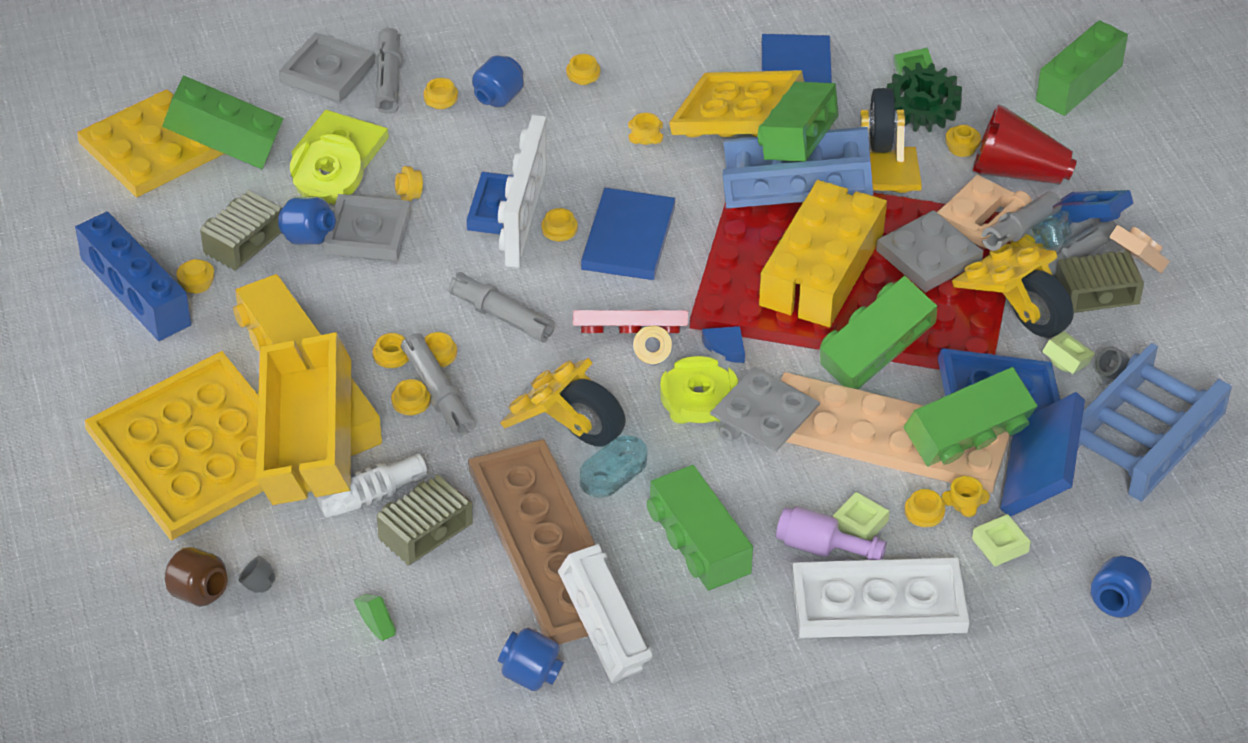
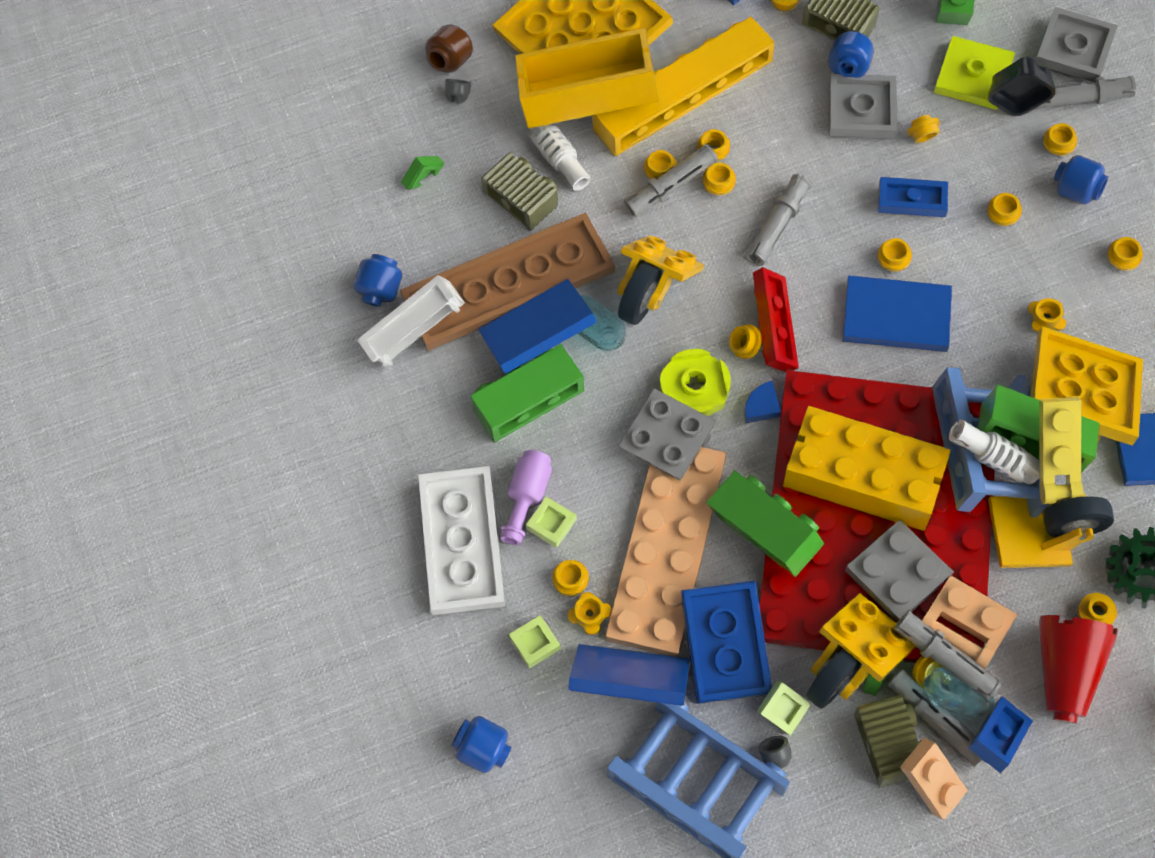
camera: 90 degrees right, 20 degrees up
neon yellow plate [290,134,364,205] -> none
white plate [498,115,547,268] -> none
bright green brick [903,367,1038,467] -> none
none -> blue tile [478,279,597,374]
none -> white hinge [949,420,1040,485]
none -> yellow plate [987,193,1022,226]
none -> black piece [988,57,1056,116]
none -> light yellow plate [1039,397,1083,504]

